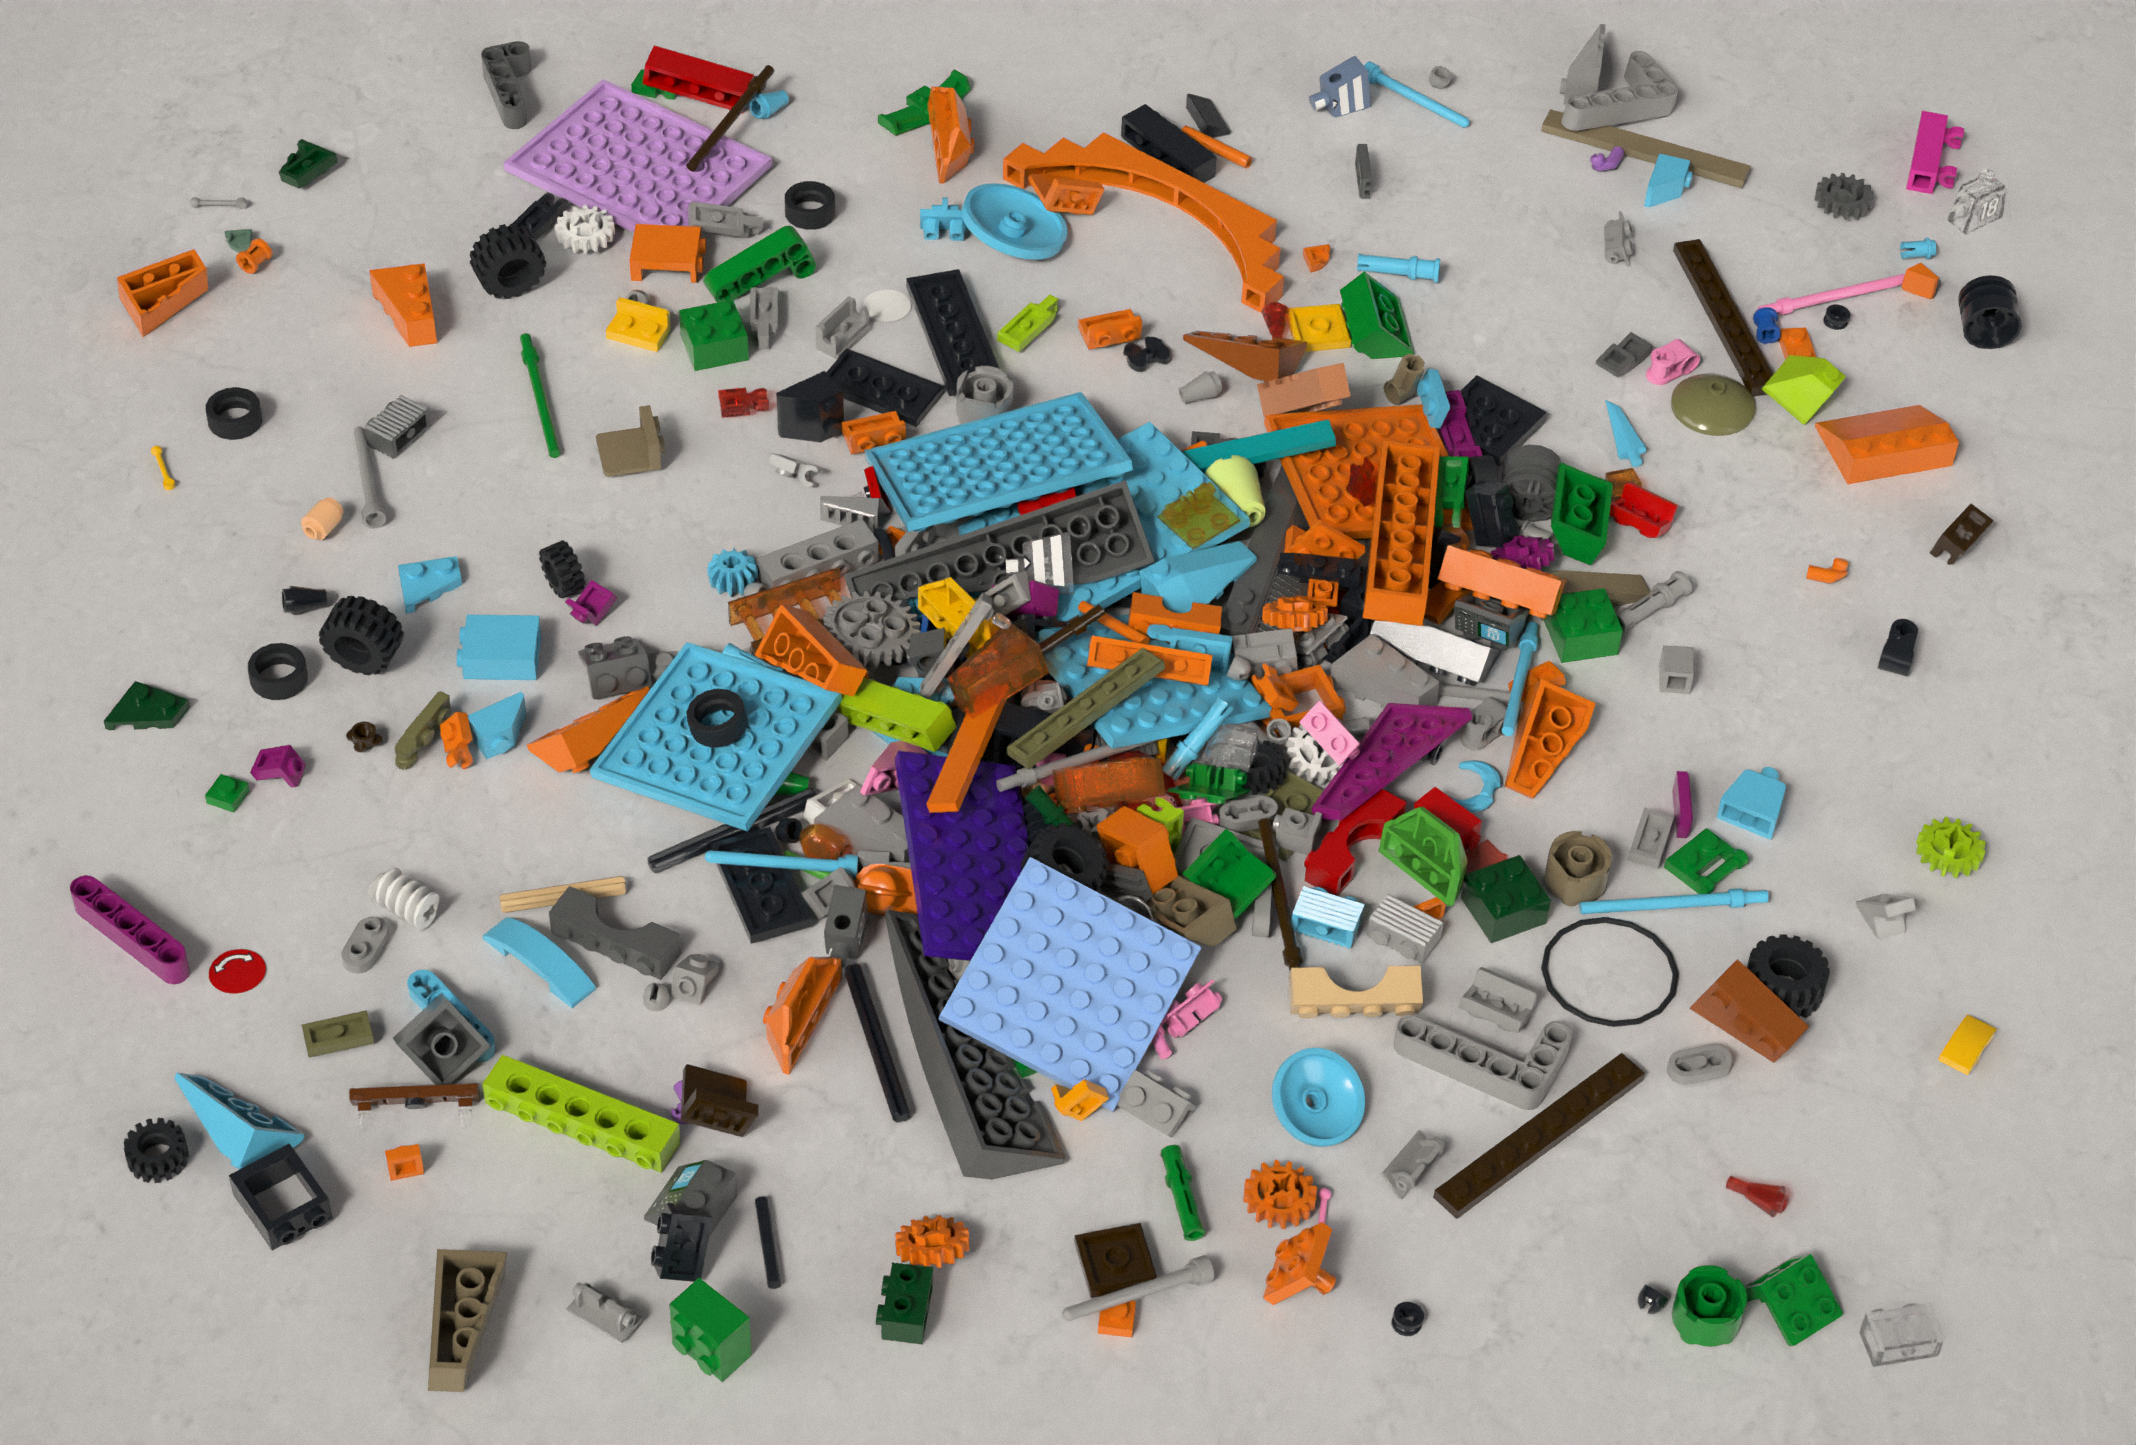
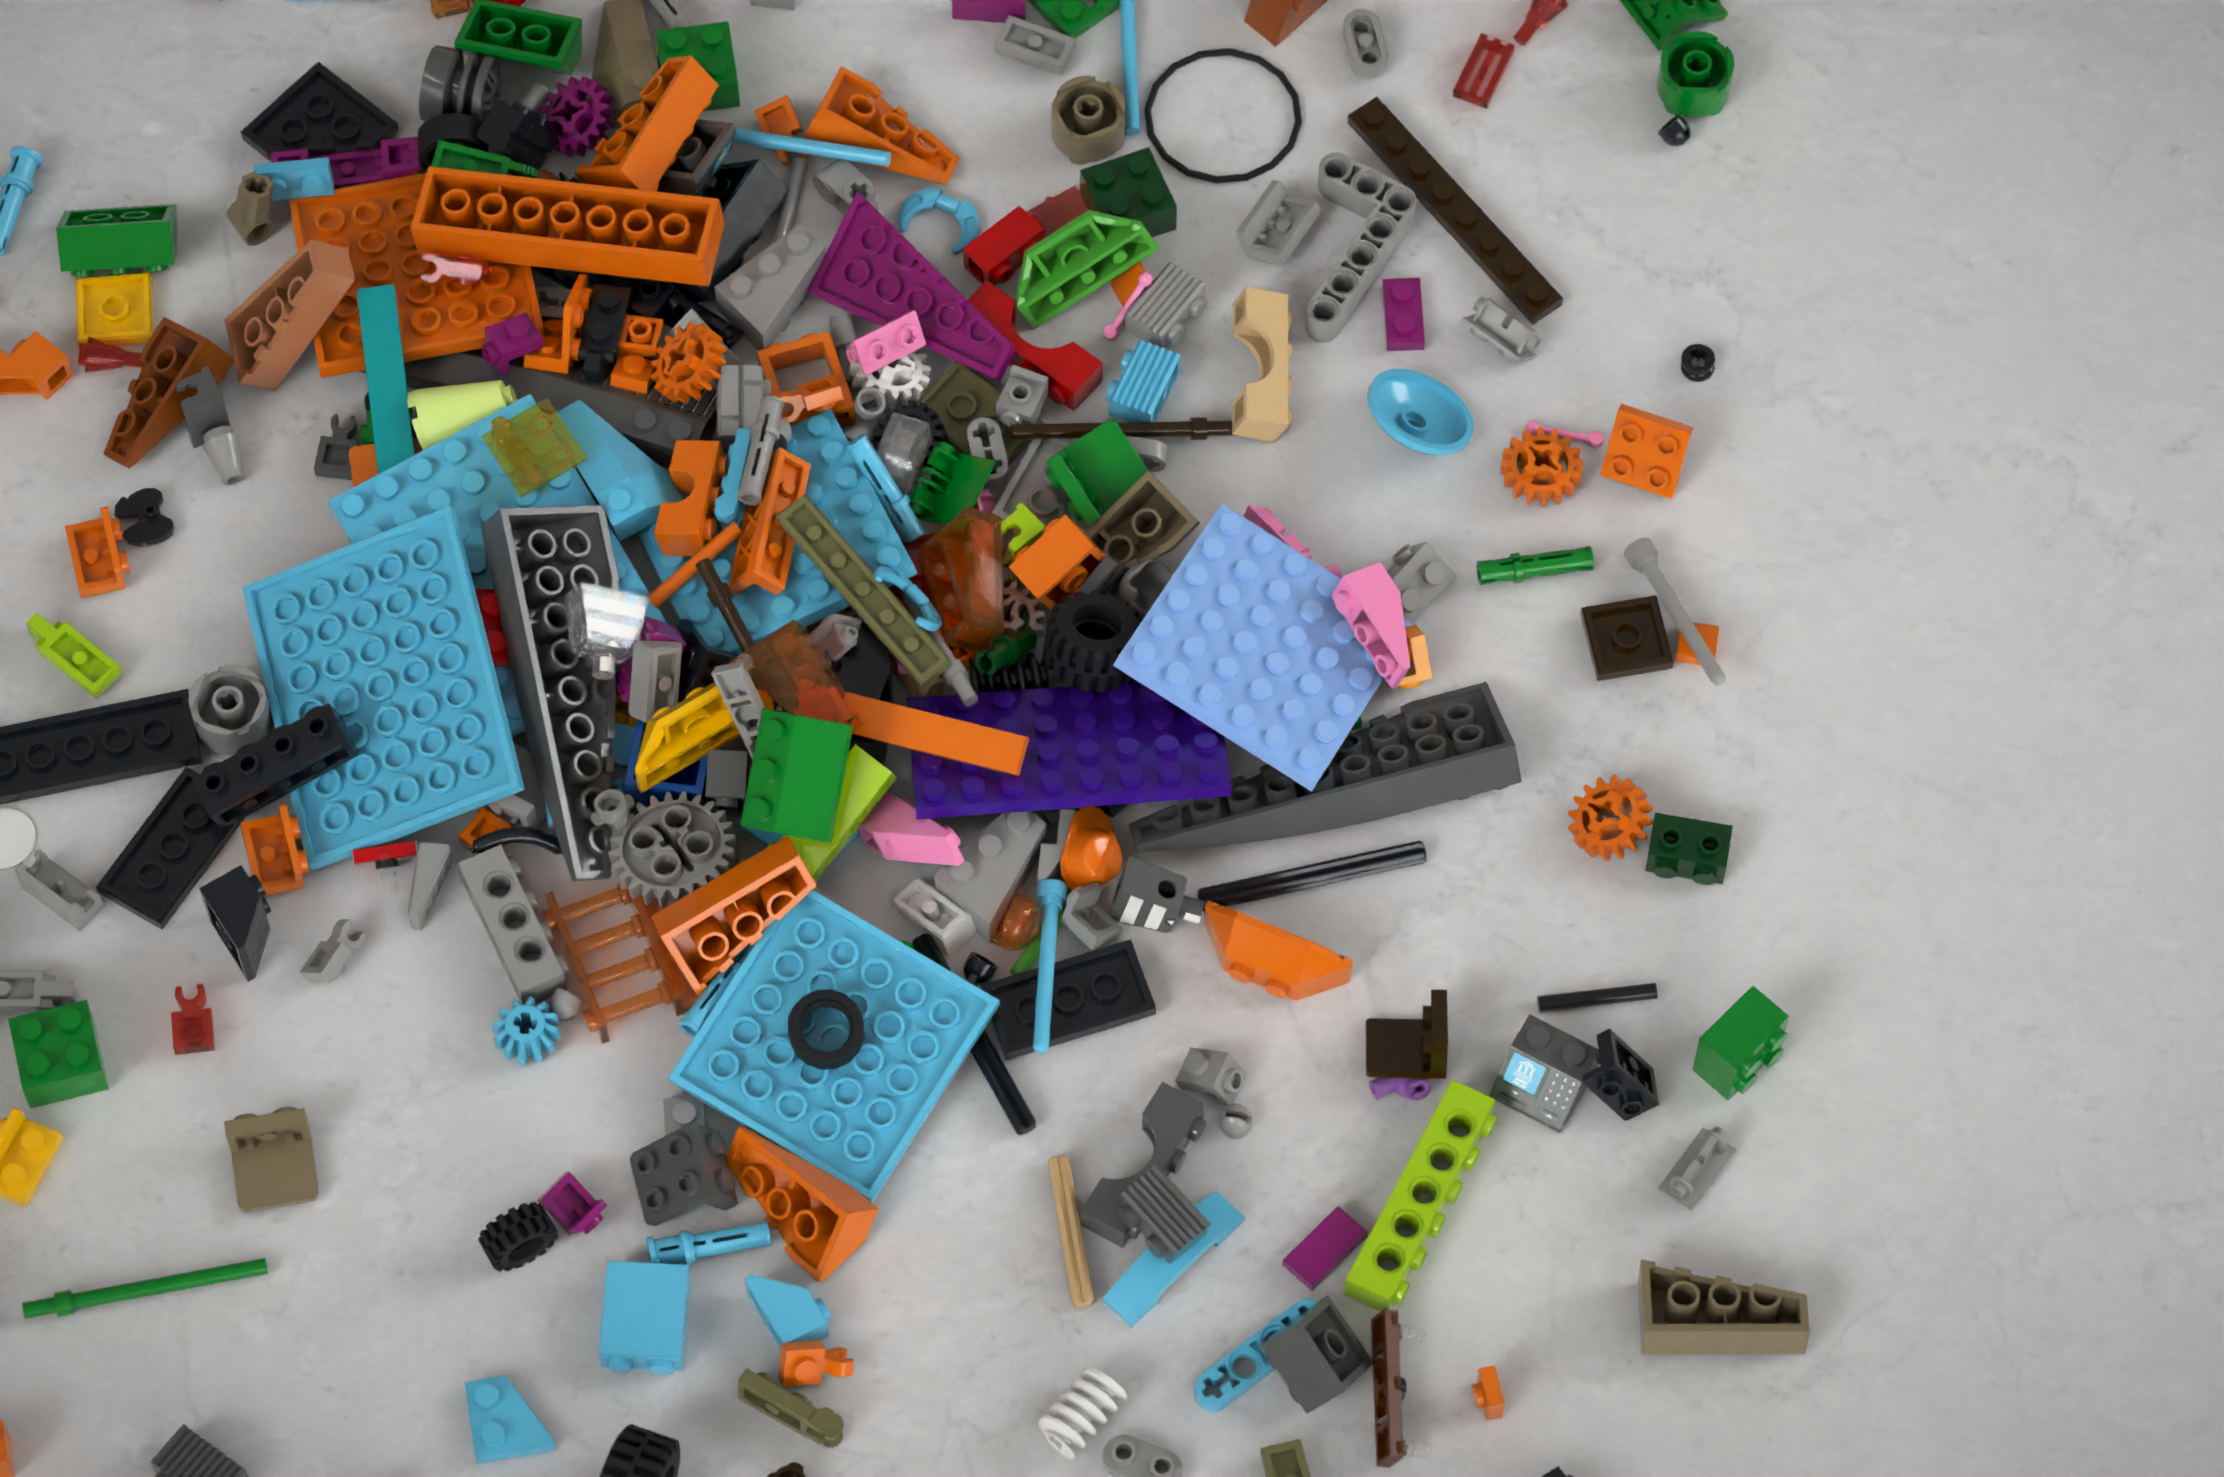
camera: 85 degrees left, 15 degrees up
none -> dark grey hinge [176,365,231,448]
none -> black brick [192,703,360,829]
none -> magenta bracket [481,312,543,376]
none -> light grey plate [591,789,635,828]
none -> orange plate [610,354,656,394]
none -> medium azure pin [646,1220,771,1266]
none -> light grey pin [737,395,784,505]
none -> green slope [740,708,853,843]
none -> medium azure piece [874,565,942,632]
none -> bright pink hinge [1103,272,1153,339]
none -> dark grey brick [1117,1164,1211,1264]
none -> magenta tile [1282,1206,1368,1291]
none -> bright pink slope [1331,562,1410,689]
none -> magenta plate [1382,278,1425,351]
none -> clear red tile [1453,33,1515,109]

